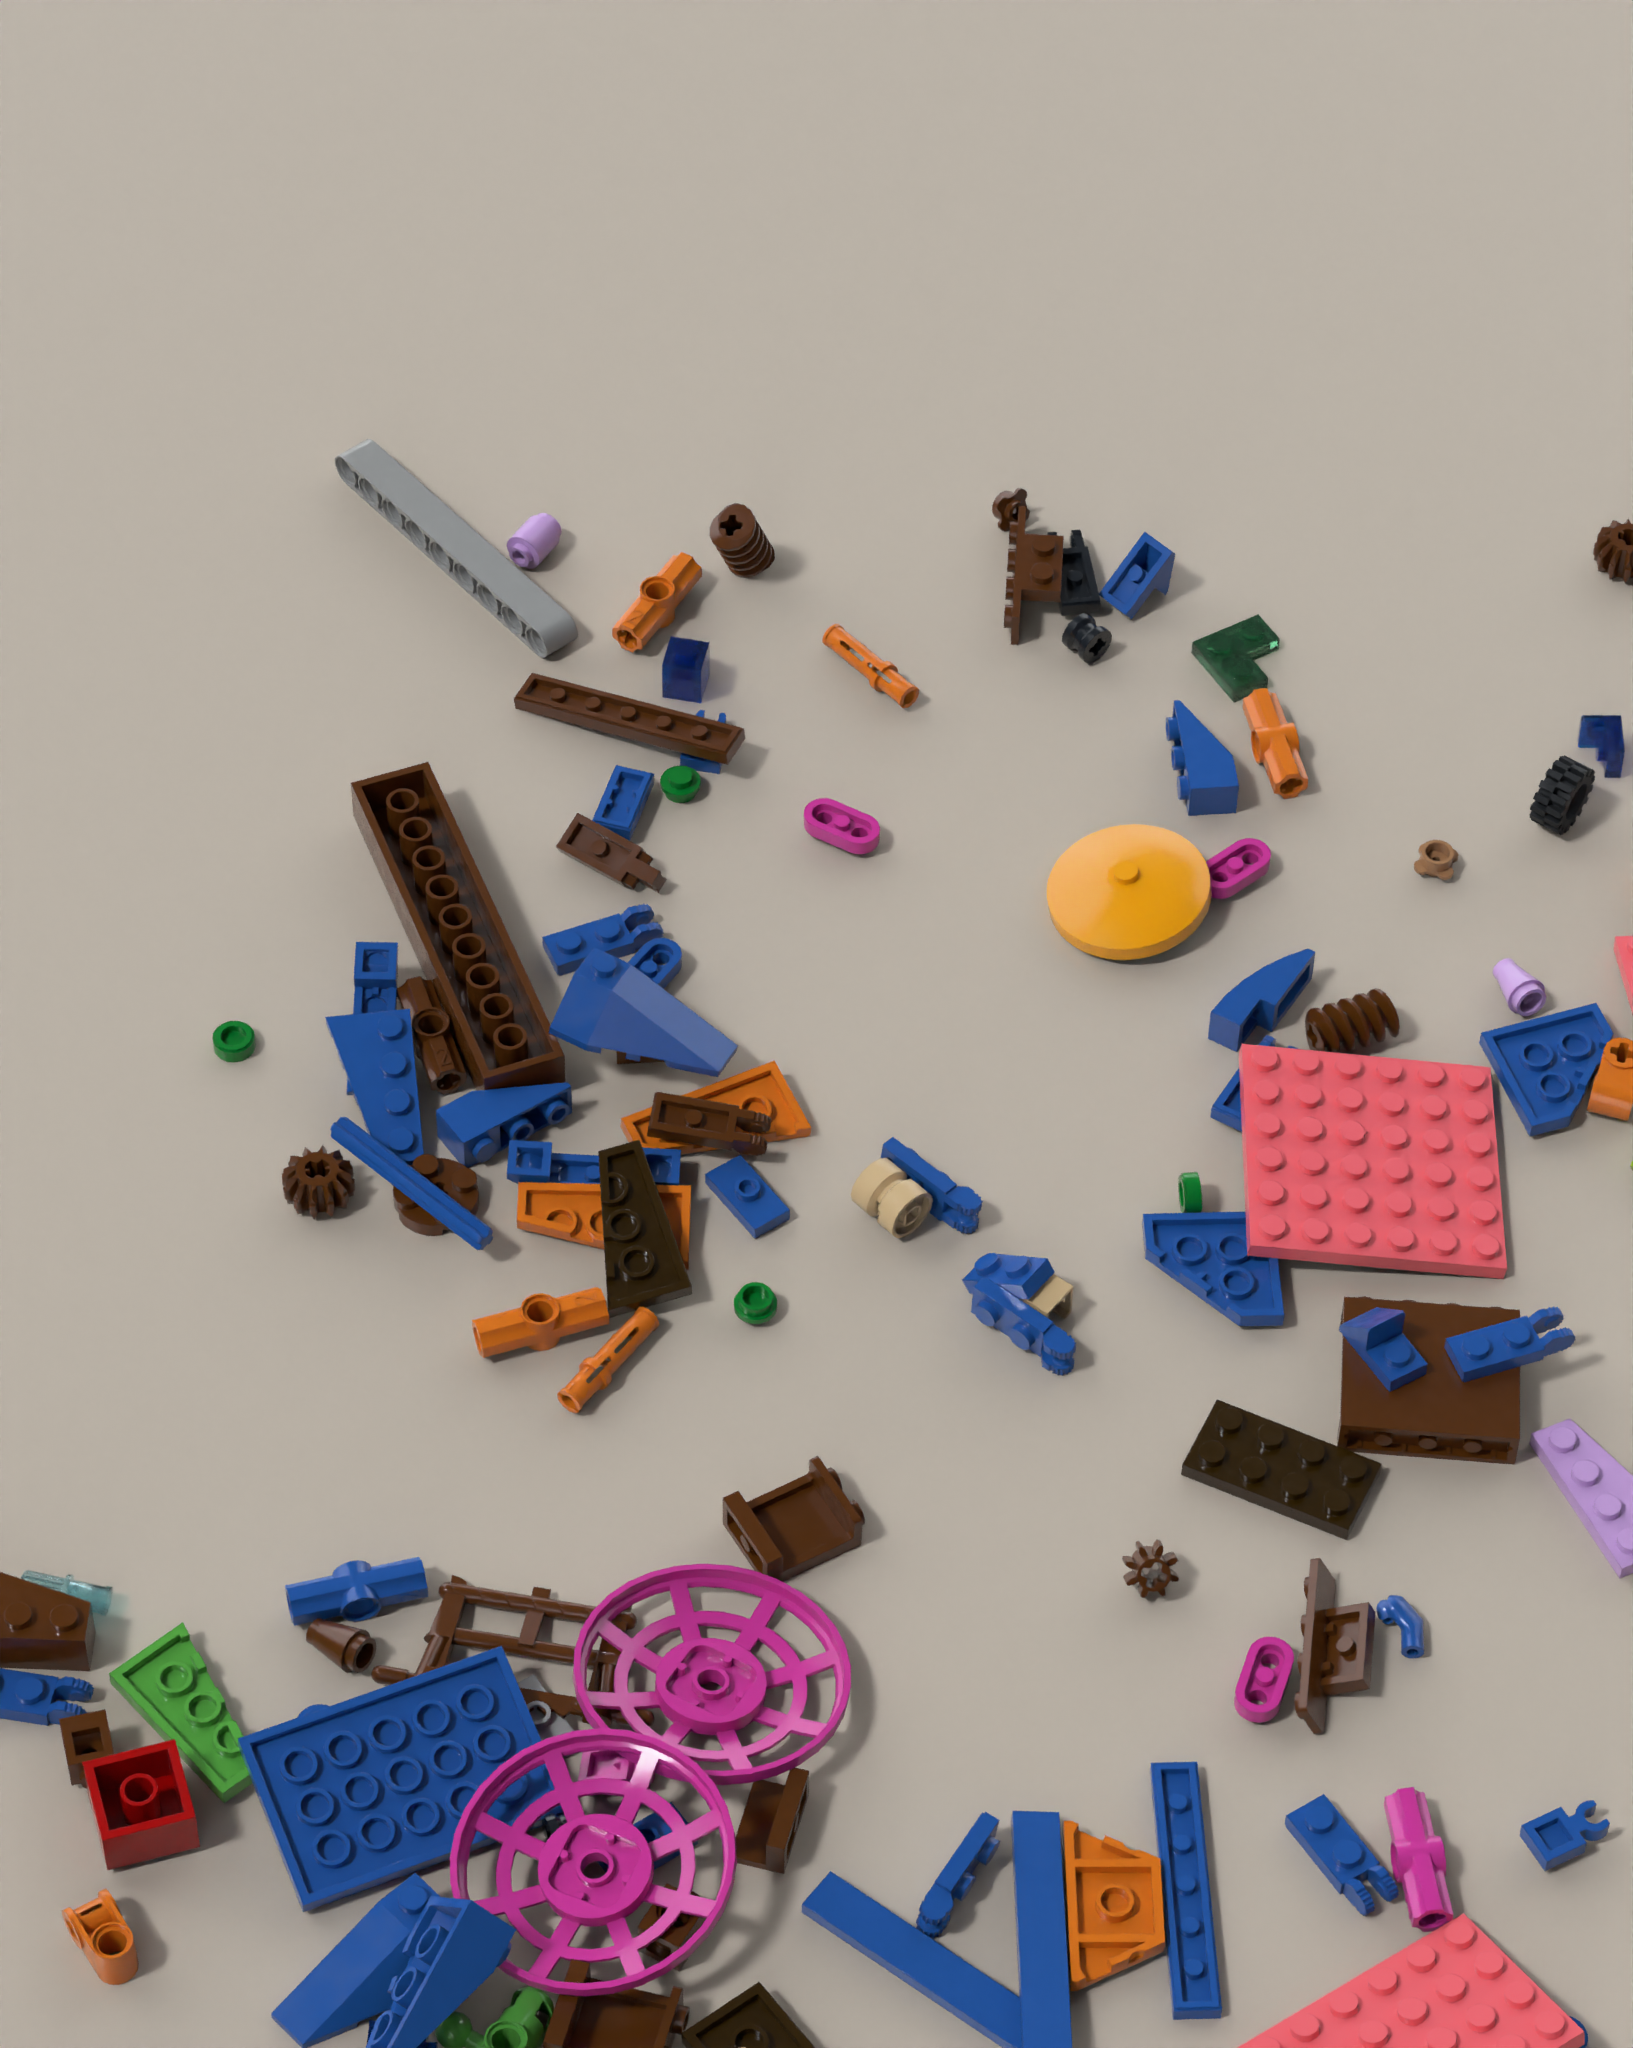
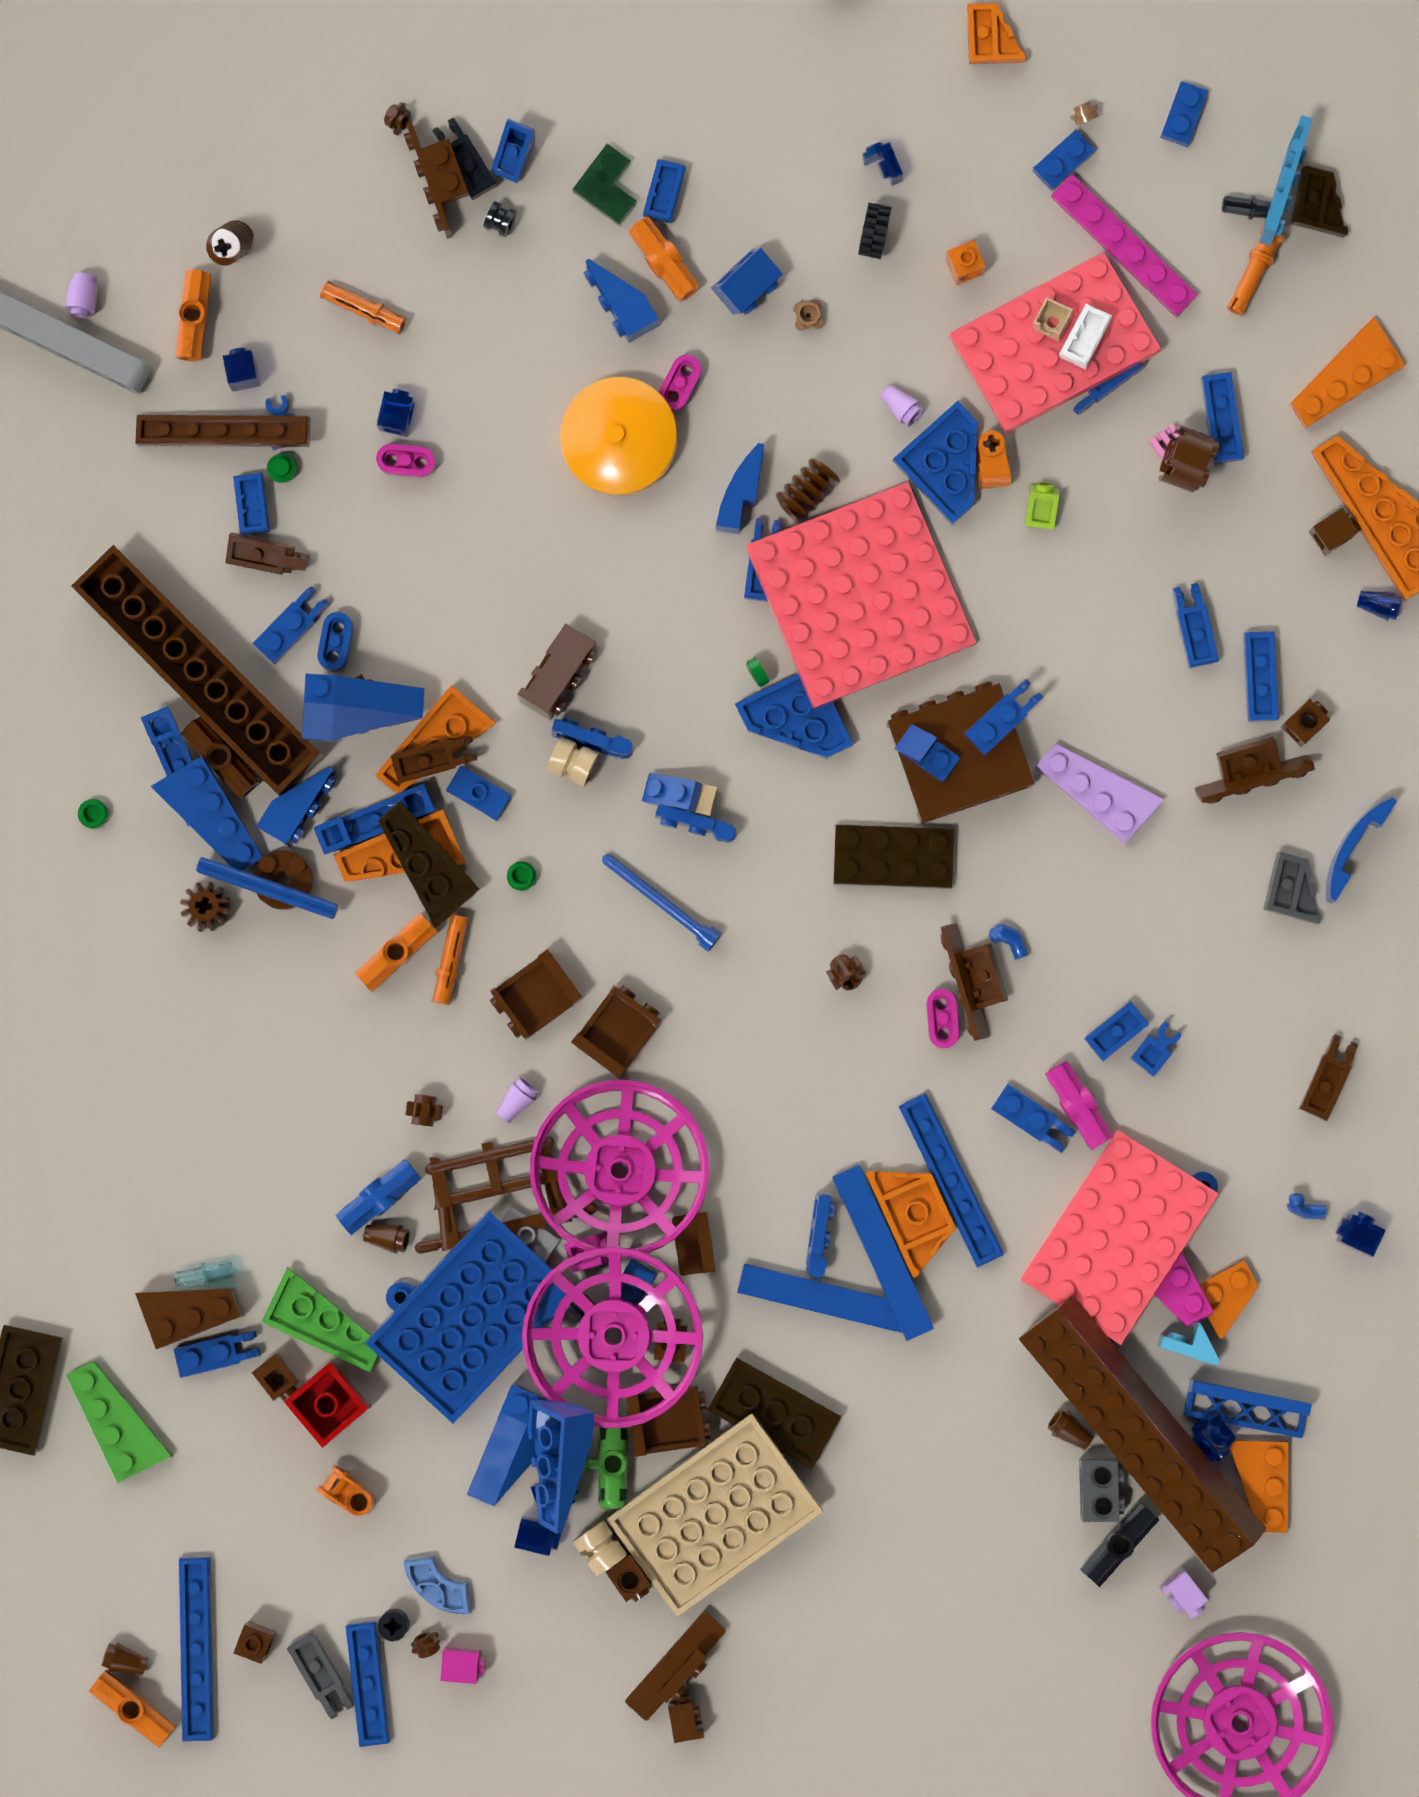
camera: 20 degrees left, 35 degrees up
none -> clear blue brick [377,389,415,437]
none -> reddish brown gear [405,1094,443,1127]
none -> reddish brown panel [489,949,584,1040]
none -> lavender cone [496,1078,538,1123]
none -> reddish brown wedge [517,623,598,720]
none -> blue piece [602,854,722,952]
none -> blue plate [643,159,686,224]
none -> blue brick [711,247,783,315]
none -> blue plate [1084,1001,1149,1062]

